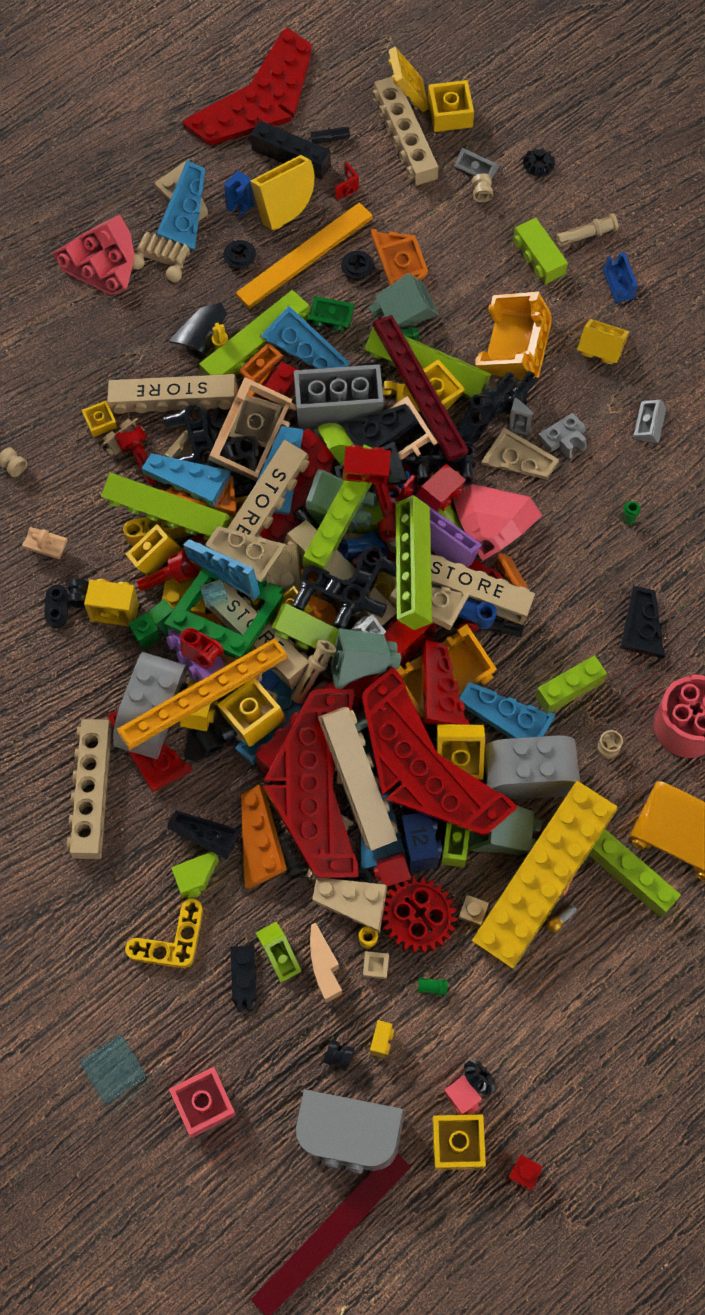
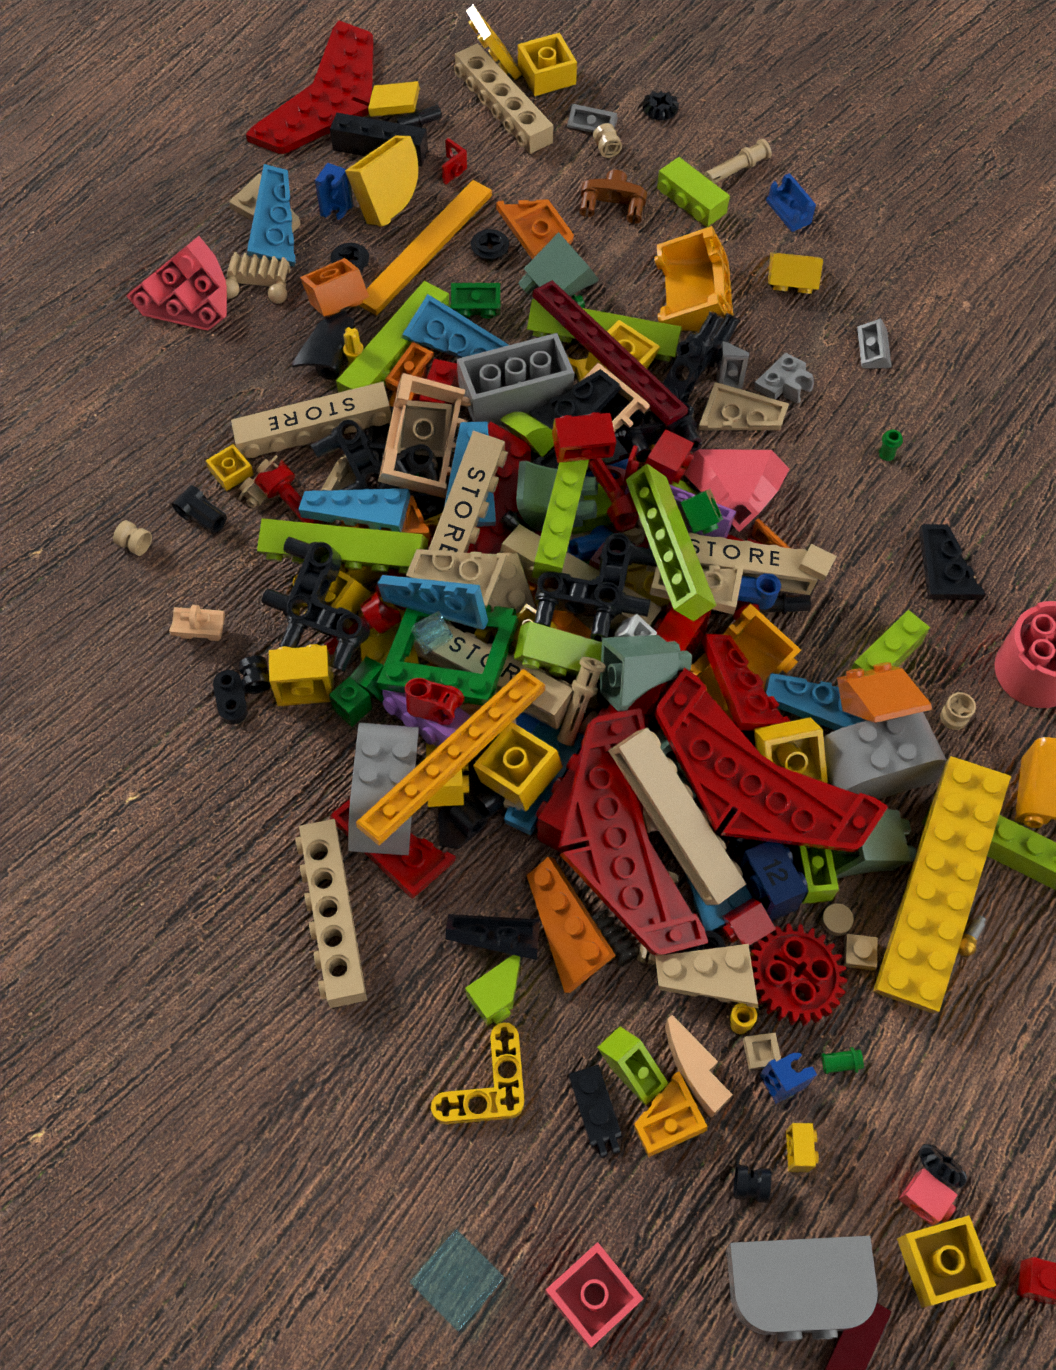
camera: 15 degrees left, 5 degrees down
none -> black piece [171,485,227,534]
none -> black pin [262,537,370,672]
none -> orange brick [300,258,369,317]
none -> yellow tile [368,81,420,117]
none -> dark orange connector [579,170,647,224]
none -> light orange wing [634,1071,708,1158]
none -> green brick [680,489,723,535]
none -> blue hinge [759,1053,817,1104]
none -> tan tile [798,544,837,582]
none -> tan tile [821,904,854,936]
none -> orange slope [837,662,932,723]

